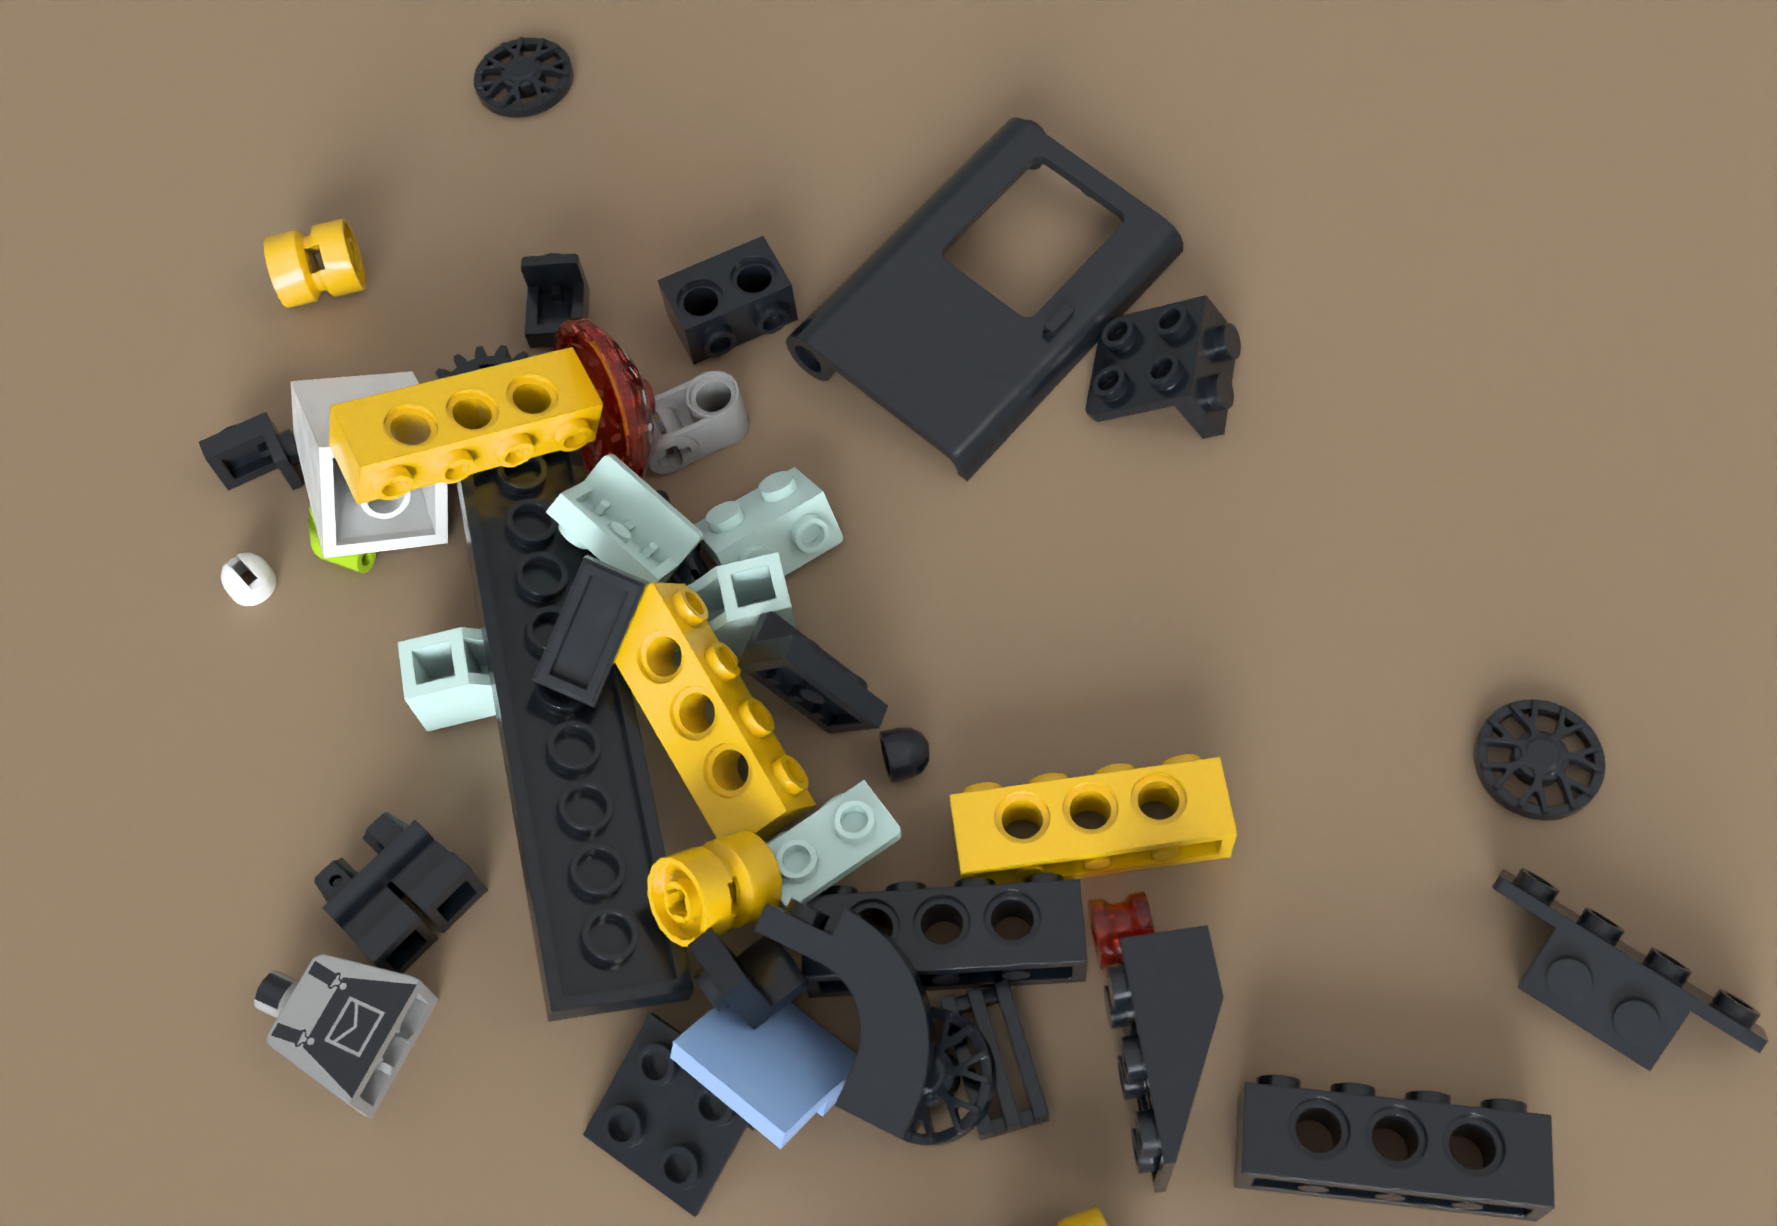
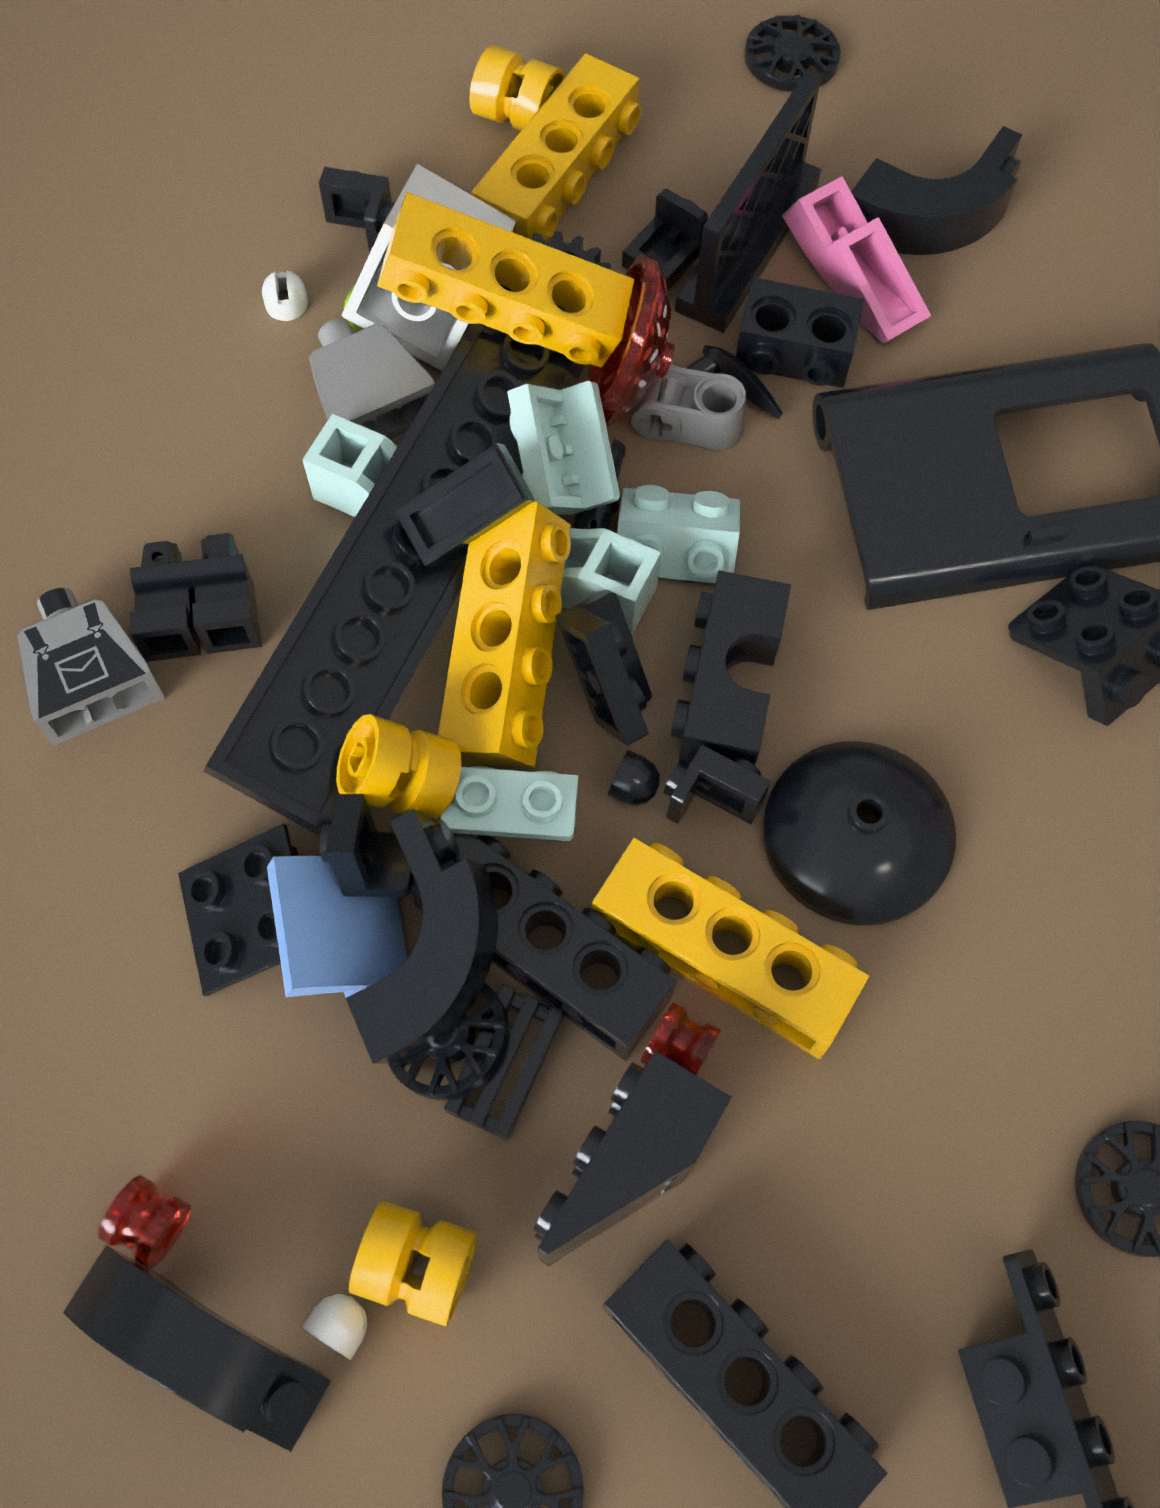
camera: 30 degrees right, 5 degrees up
none -> light grey torso [309,318,436,440]
none -> yellow brick [471,53,642,241]
none -> black bracket [663,745,771,824]
none -> black arch [671,570,791,766]
none -> black fence [675,72,821,333]
none -> black bar [686,345,783,419]
none -> black dish [763,741,956,925]
none -> bright pink slope [782,176,931,344]
none -> black arch [851,126,1022,255]

